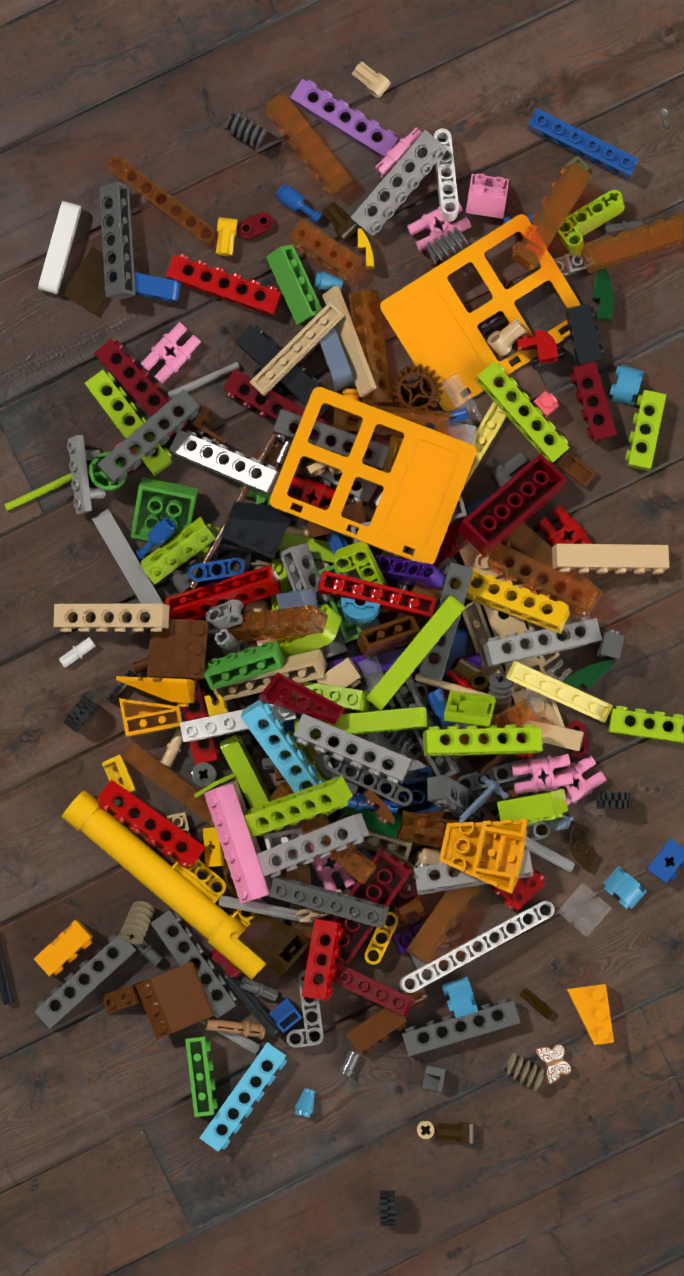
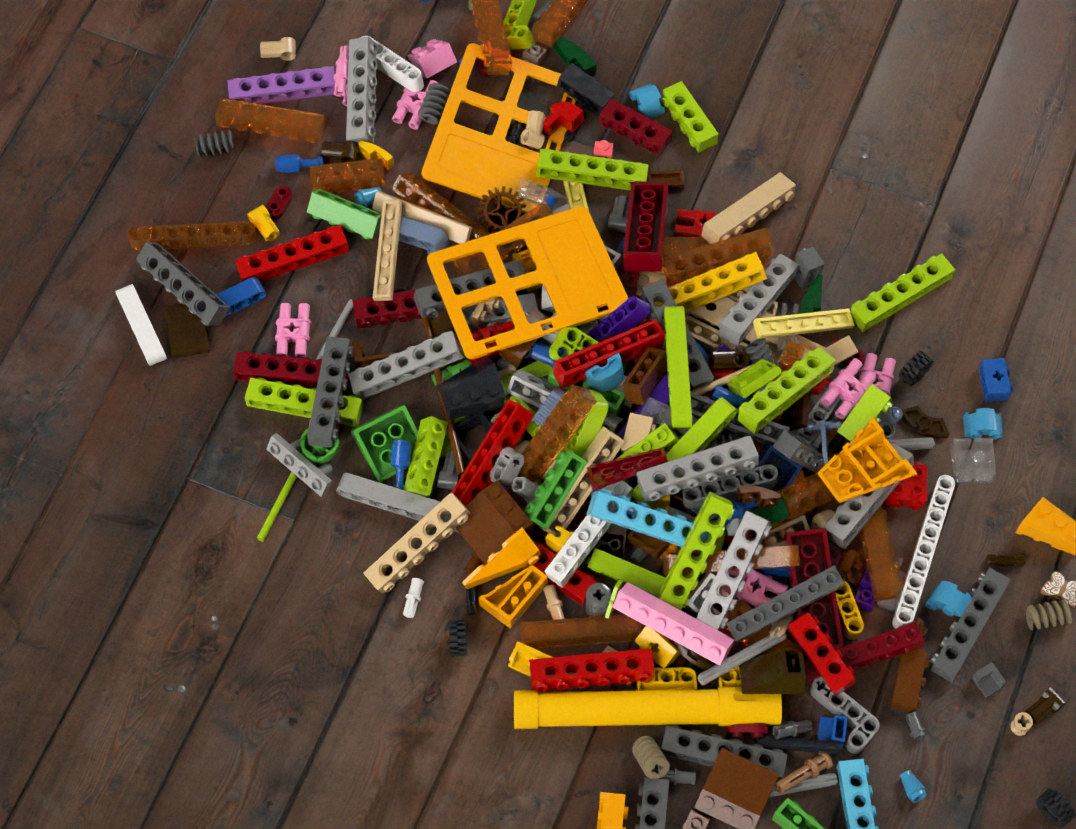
camera: 45 degrees left, 20 degrees down
blue beam [187,558,245,581] -> none
black brick [235,324,332,419] -> none

